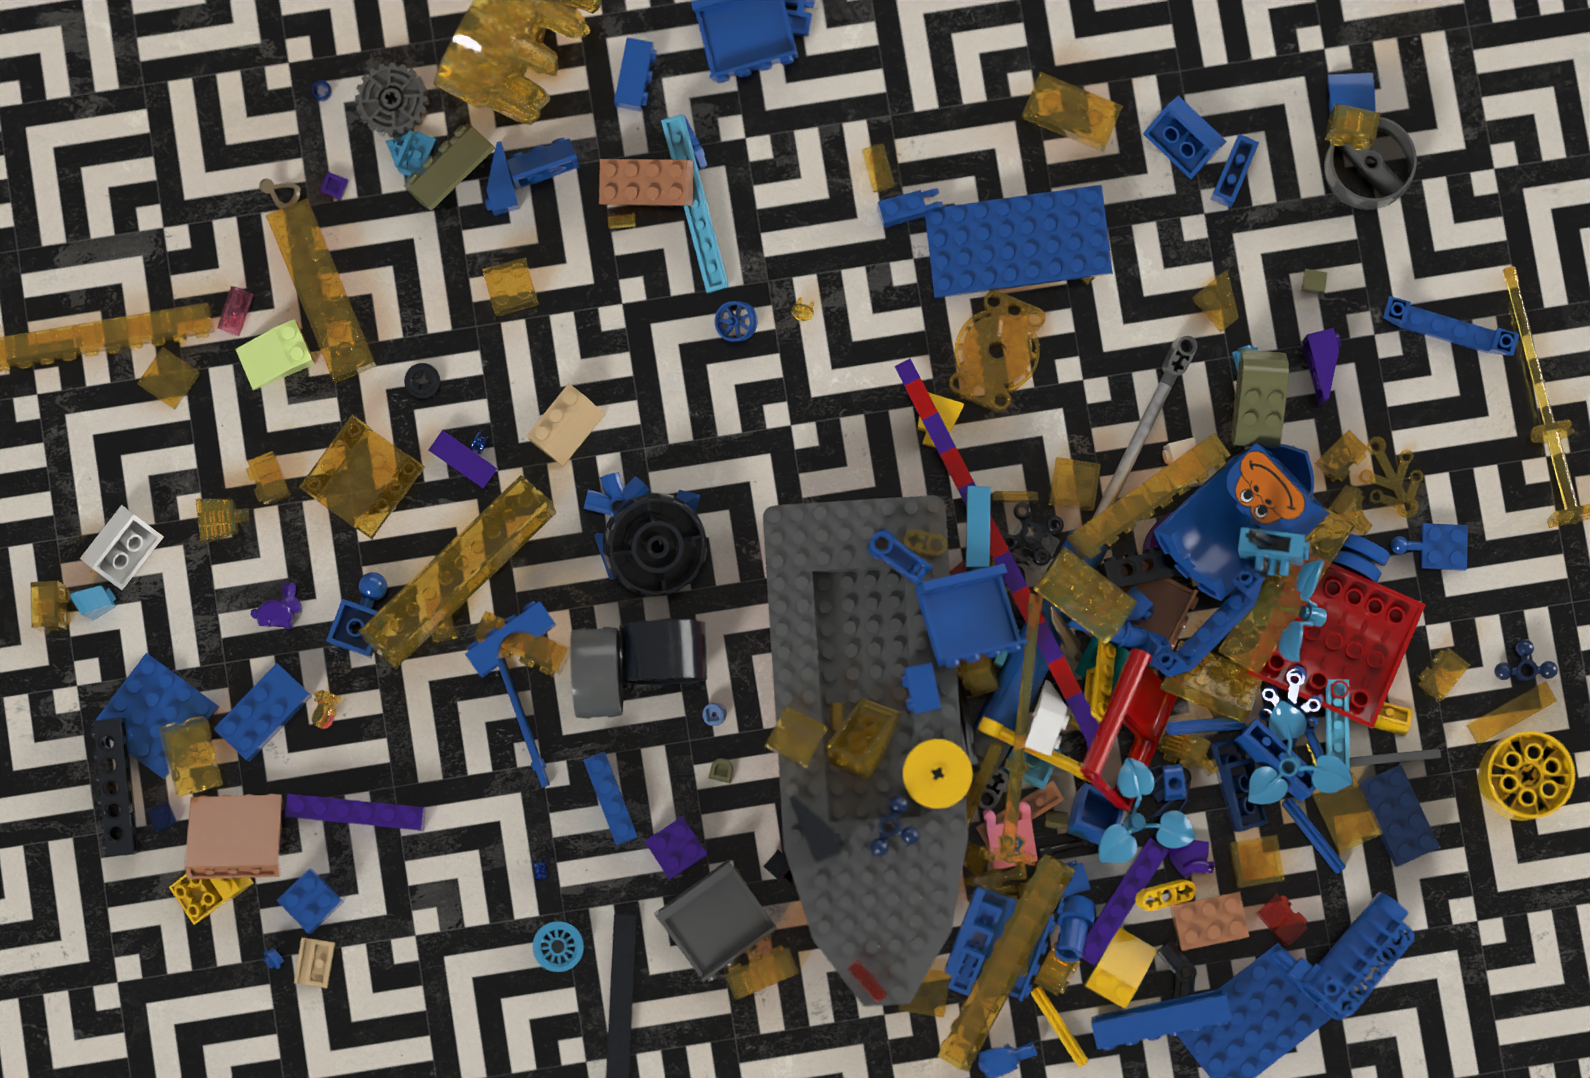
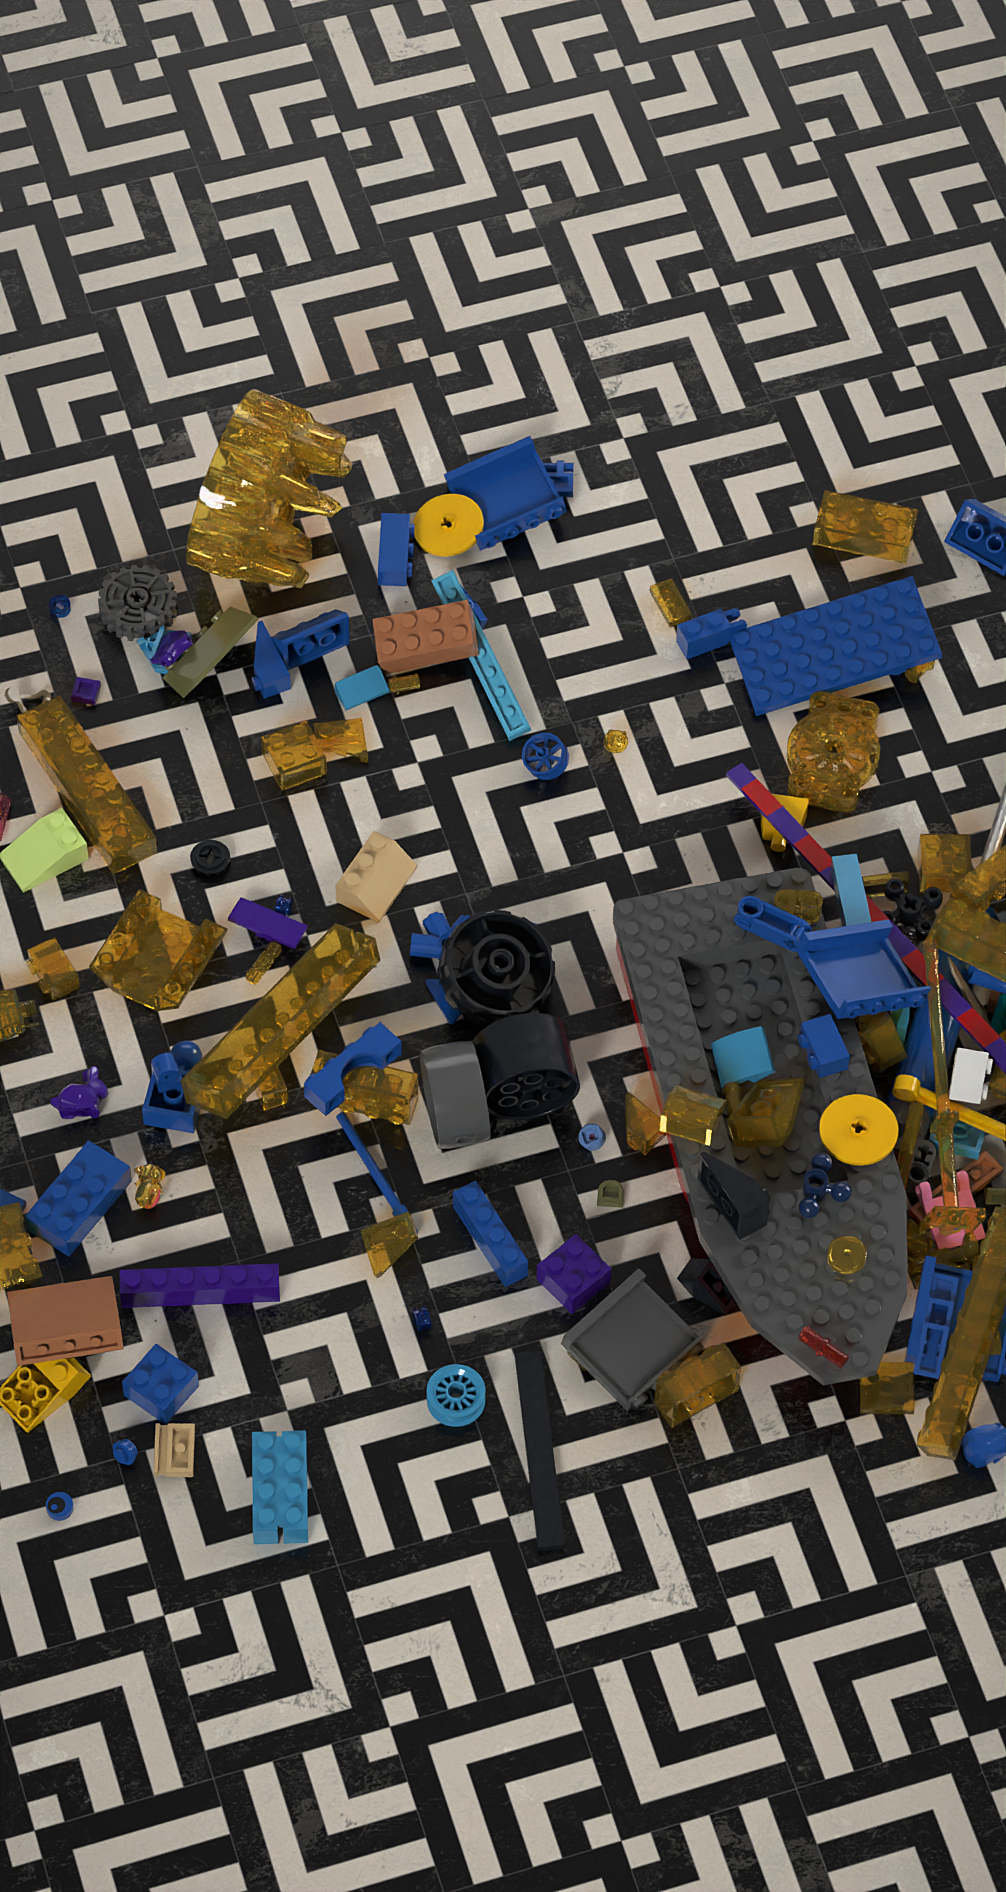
camera: 10 degrees left, 25 degrees down
none -> blue tile [46,1492,74,1521]
none -> dark purple arm [150,630,193,667]
none -> blue leg [151,1053,184,1093]
none -> clear yellow axle [245,941,282,985]
none -> dark azure piece [252,1431,308,1544]
none -> clear yellow wing [313,718,368,762]
none -> dark azure slope [335,665,390,711]
none -> clear yellow wing [360,1212,418,1278]
none -> yellow piece [413,494,484,557]
none -> clear yellow slope [625,1092,667,1155]
none -> dark azure slope [710,1026,775,1091]
none -> clear yellow piece [827,1235,867,1274]

